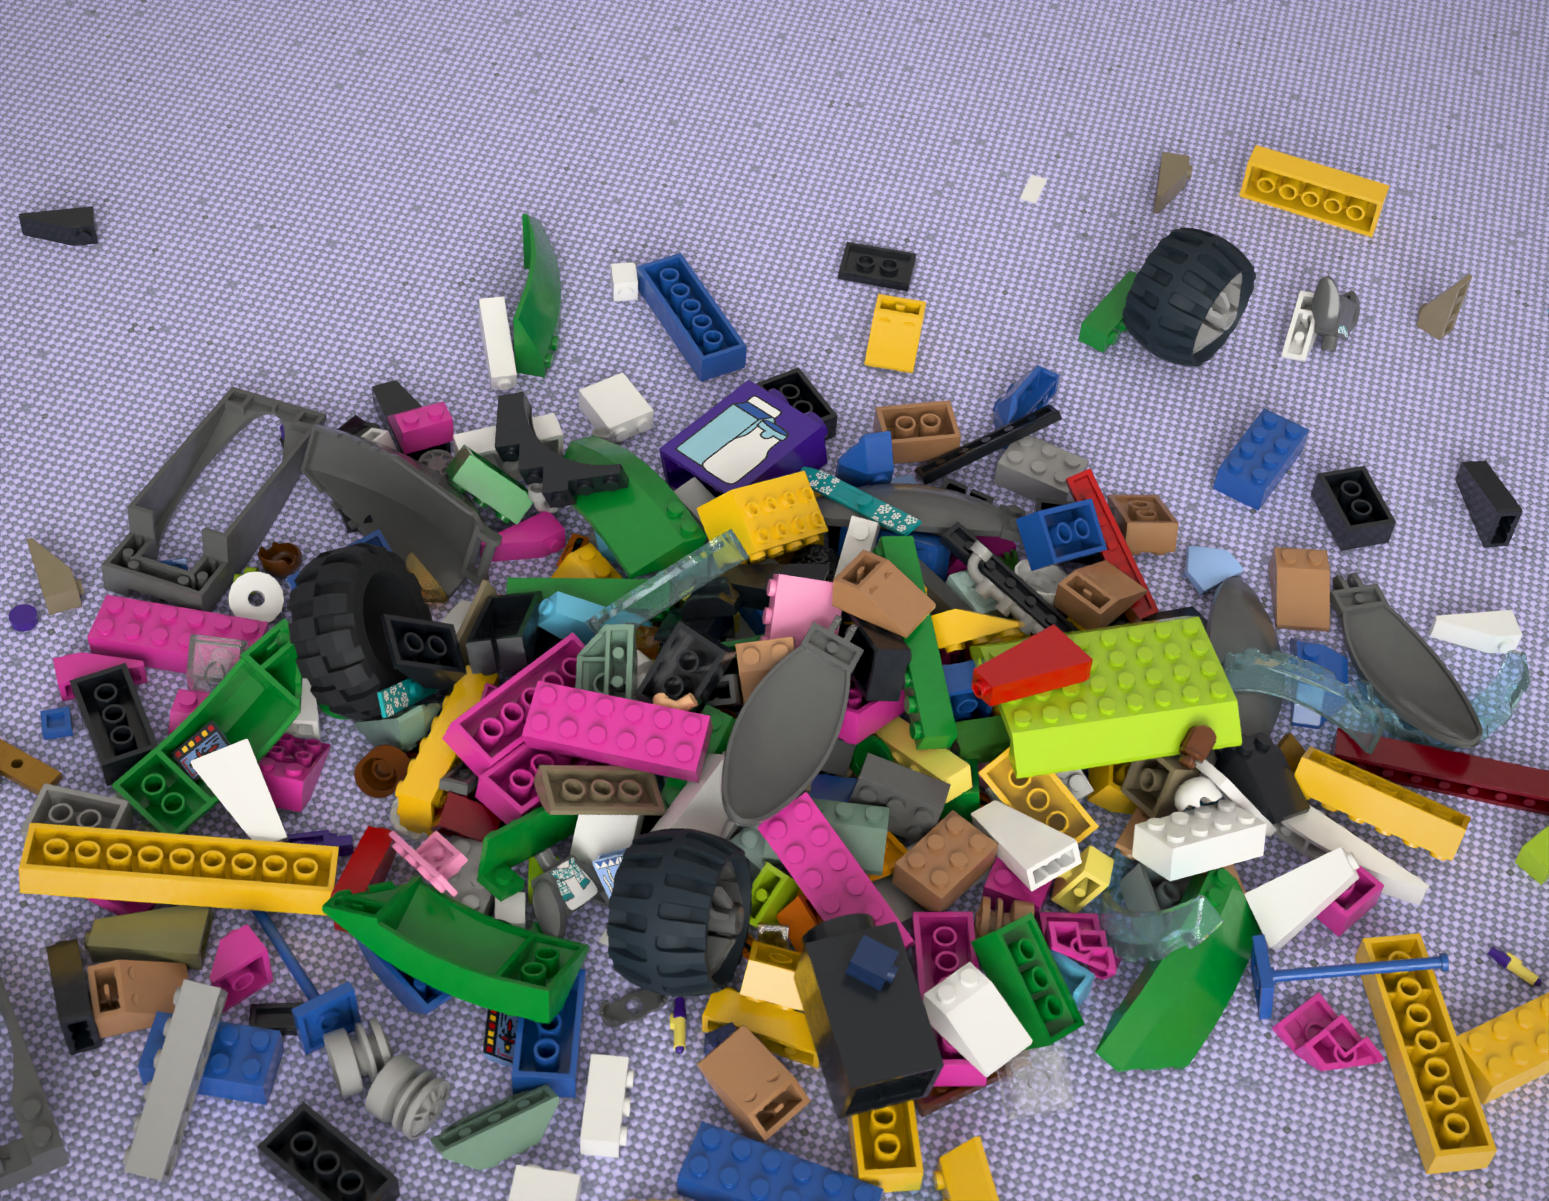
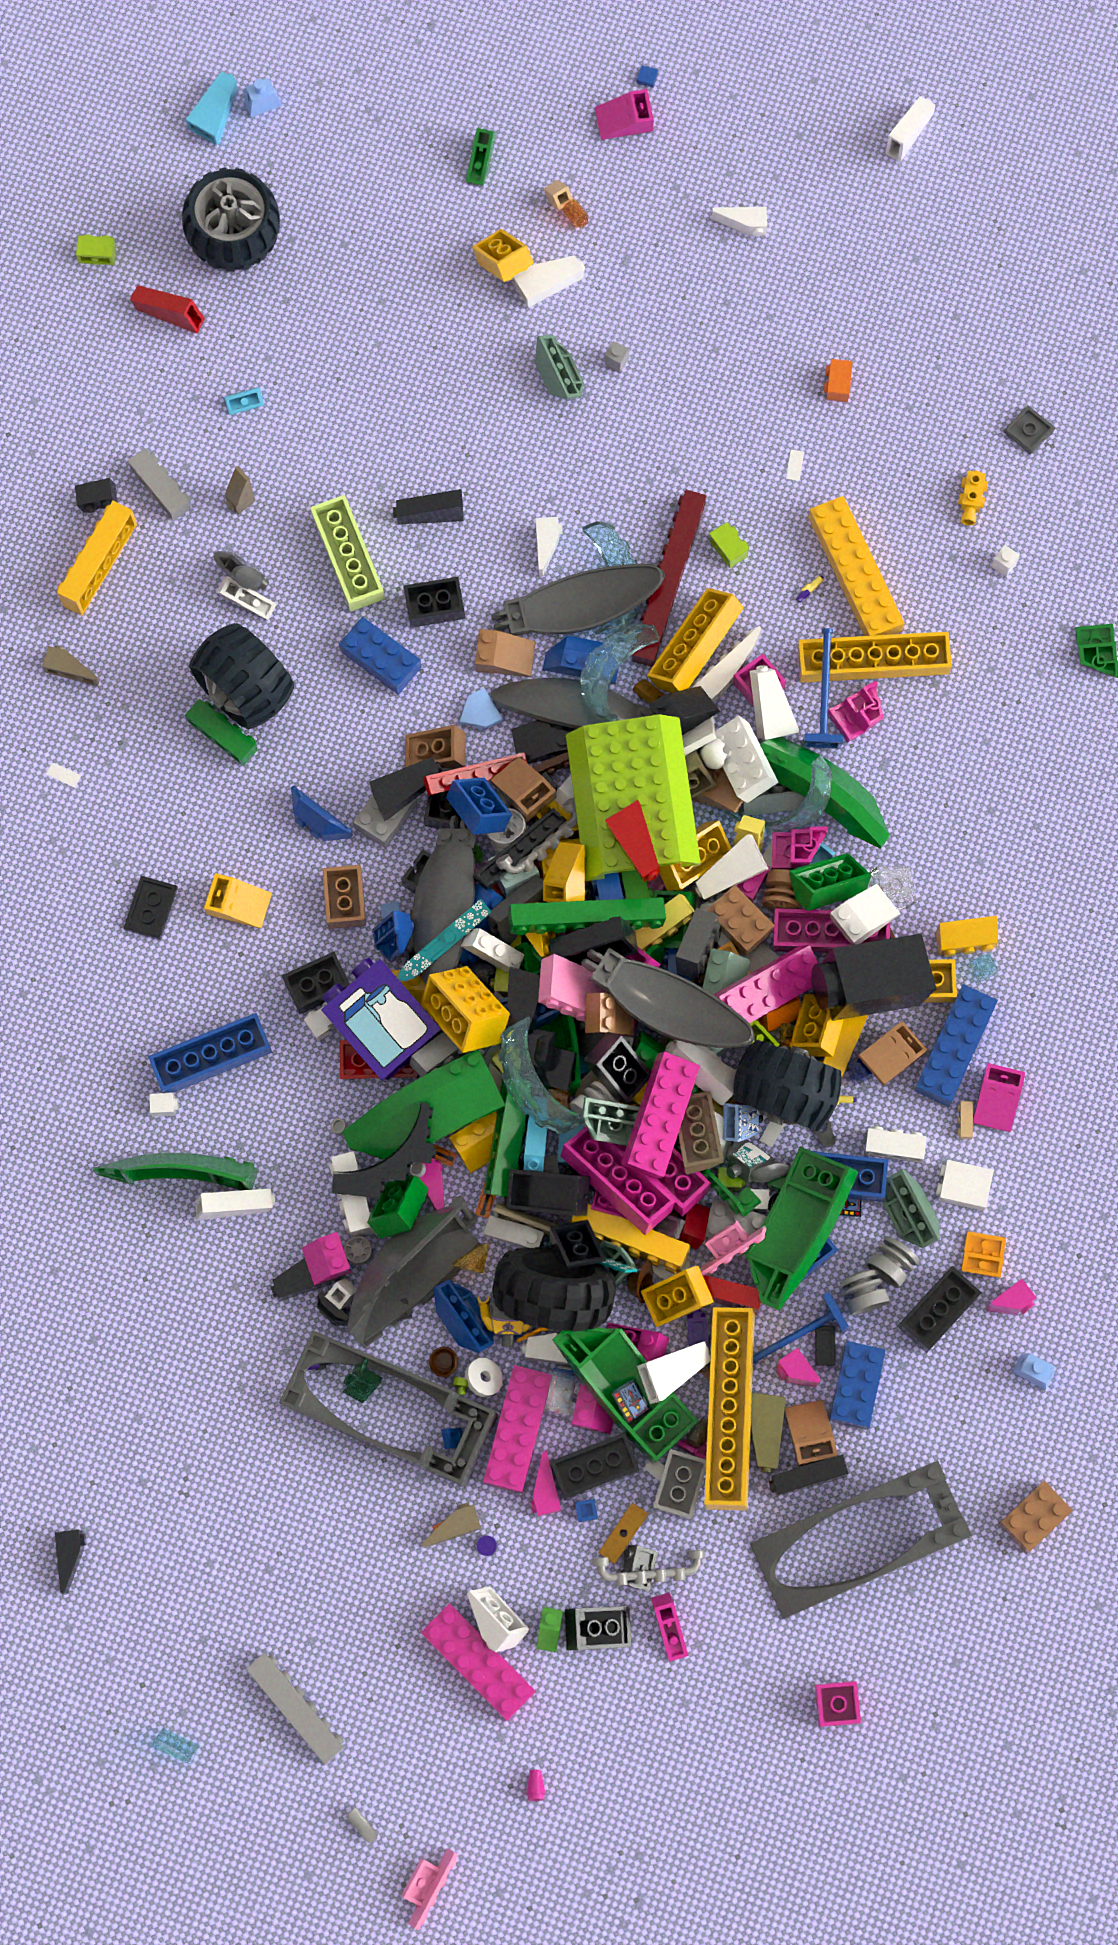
camera: 80 degrees left, 25 degrees up
light grey brick [123,979,228,1183] -> none
white brick [579,372,654,444] -> none
light nougat arm [653,693,698,711] -> none
medium nougat slope [832,549,936,638] -> none
dark blue brick [846,935,900,991] -> none
black tile [914,404,1062,485] -> none
reddish brown arm [1178,726,1217,770] -> none
none -> black brick [75,478,118,513]
none -> light grey brick [128,448,191,521]
none -> yellowish green brick [310,495,385,612]
none -> clear green bracket [343,1358,383,1403]
none -> black slope [369,757,442,821]
none -> yellow brick [641,1266,714,1328]

